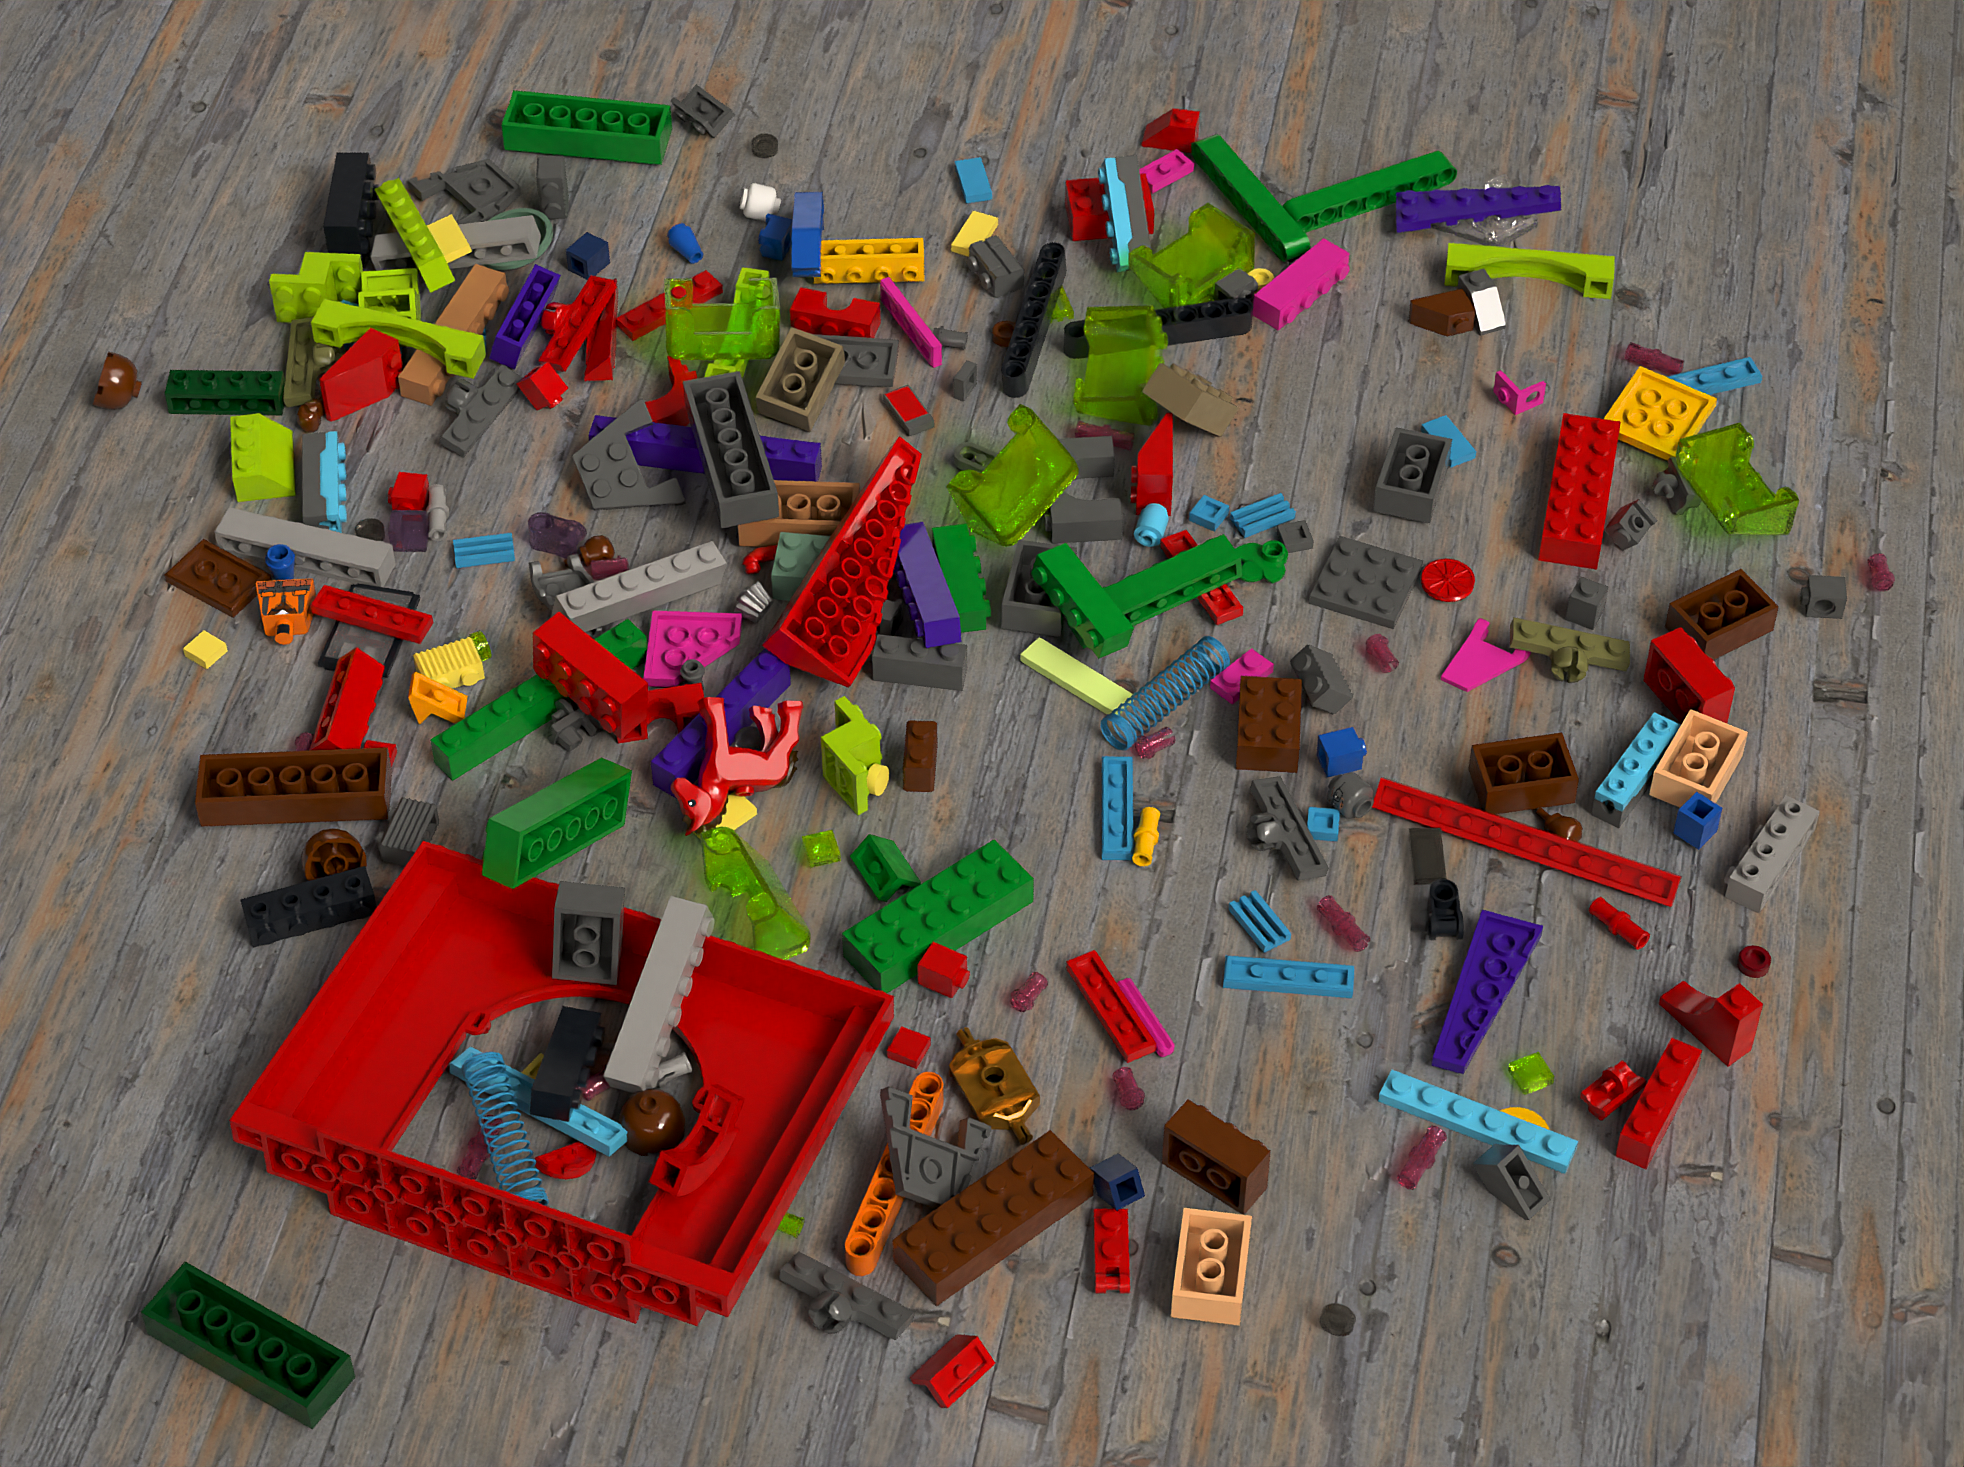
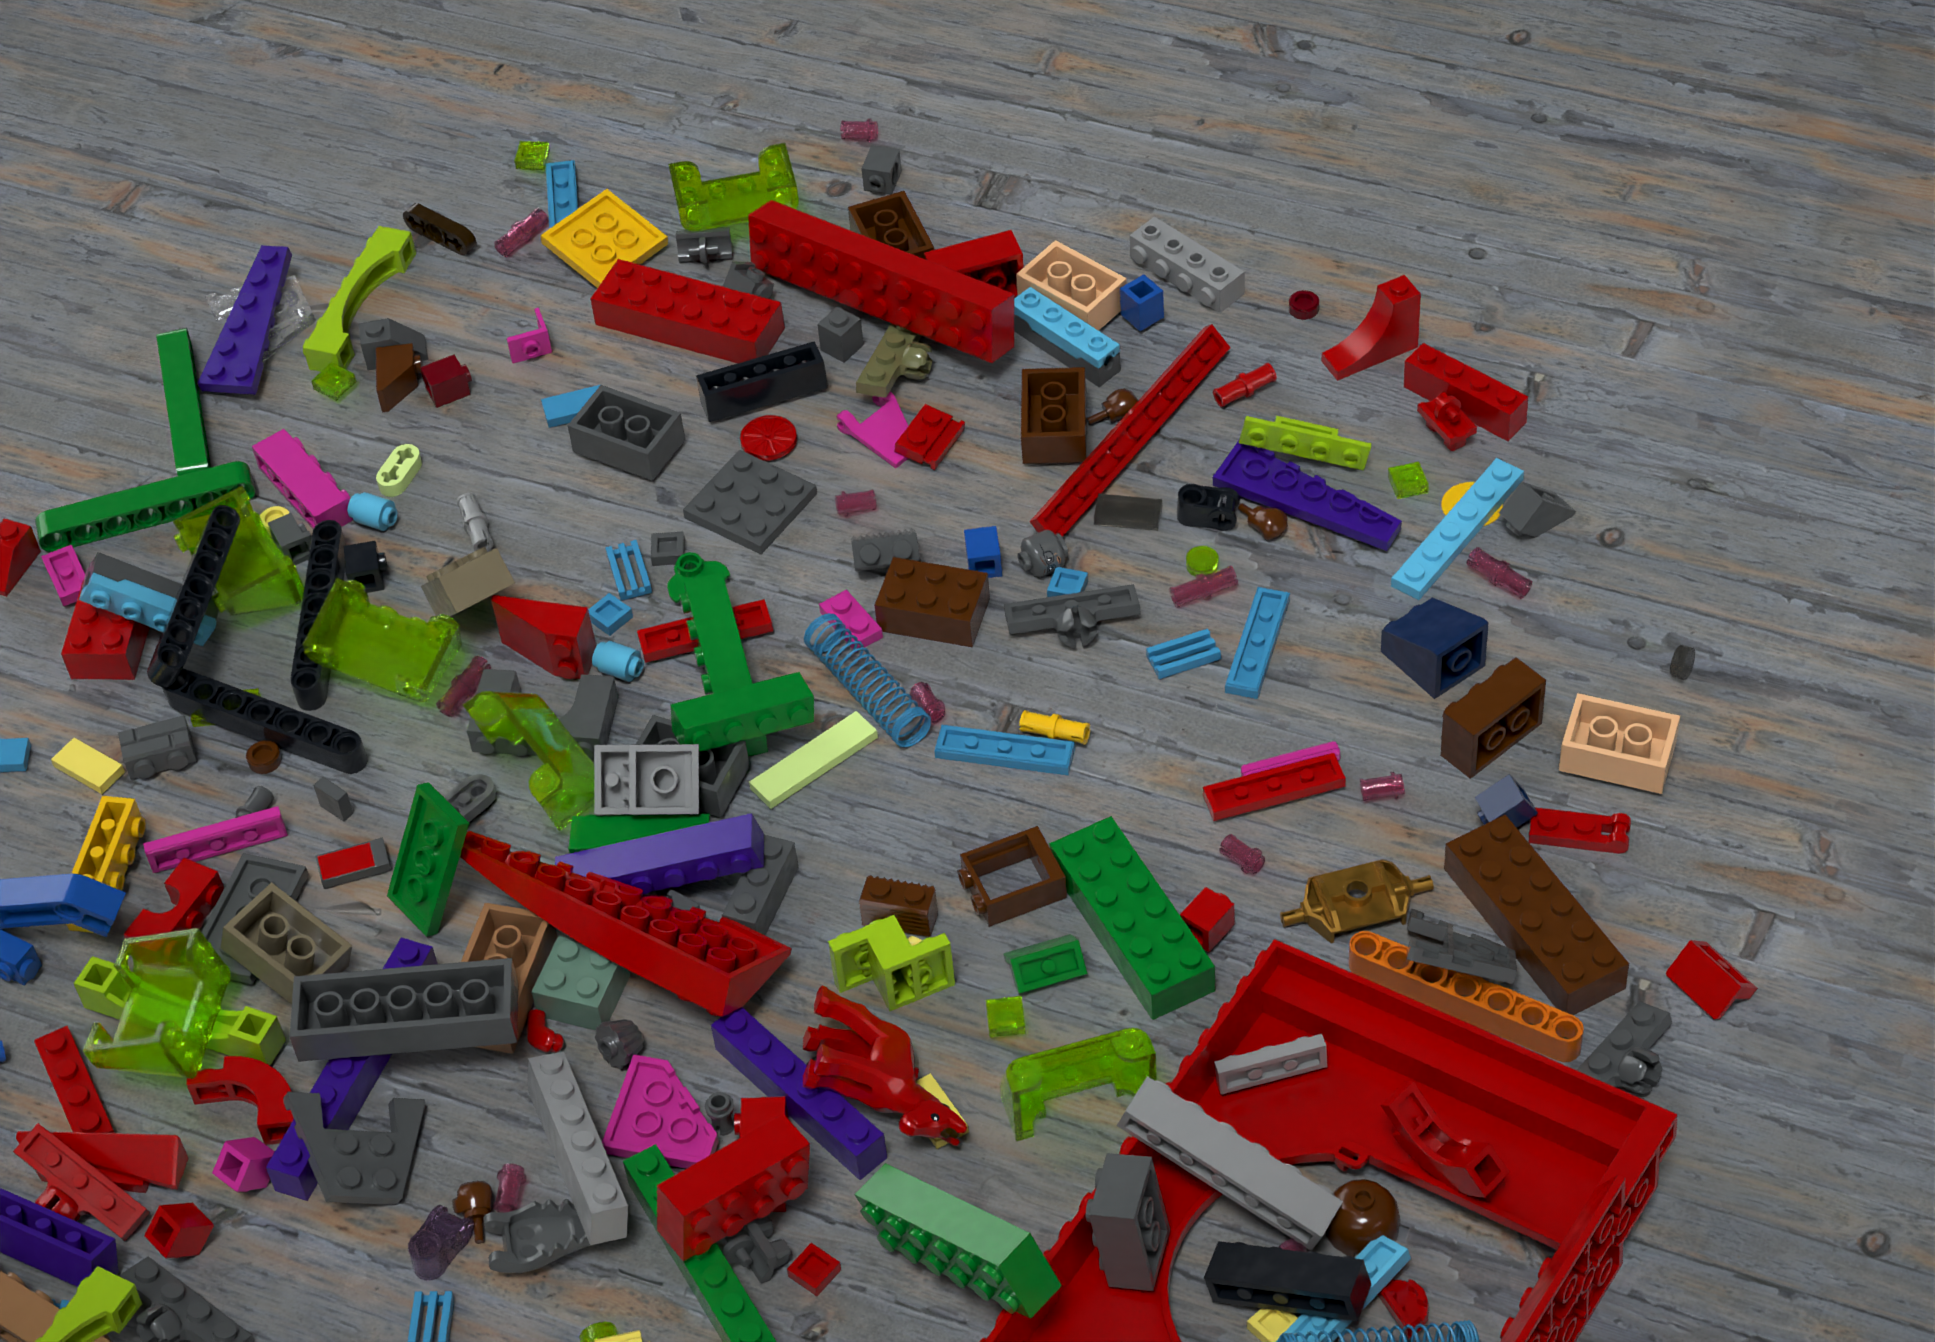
camera: 75 degrees left, 0 degrees up
none -> black beam [147,505,240,687]
none -> dark pink brick [212,1137,275,1192]
none -> clear neon green plate [311,362,357,401]
none -> black brick [343,541,388,596]
none -> medium azure brick [347,492,398,531]
none -> yellowish green beam [376,444,422,497]
none -> green plate [387,782,469,937]
none -> dark brown beam [403,203,477,255]
none -> dark red brick [420,354,472,408]
none -> light grey pin [457,493,493,551]
none -> clear neon green plate [514,141,550,170]
none -> light grey slope [594,744,699,814]
none -> black brick [696,341,828,422]
none -> red brick [748,200,1014,363]
none -> red tile [787,1242,841,1296]
none -> red plate [894,404,965,470]
none -> reddish brown window [957,826,1067,927]
none -> clear neon green tile [1186,546,1219,578]
none -> light grey plate [1214,1034,1328,1095]
none -> reddish brown piece [1238,503,1288,540]
none -> lime bracket [1239,415,1372,471]
none -> dark blue slope [1381,597,1489,699]

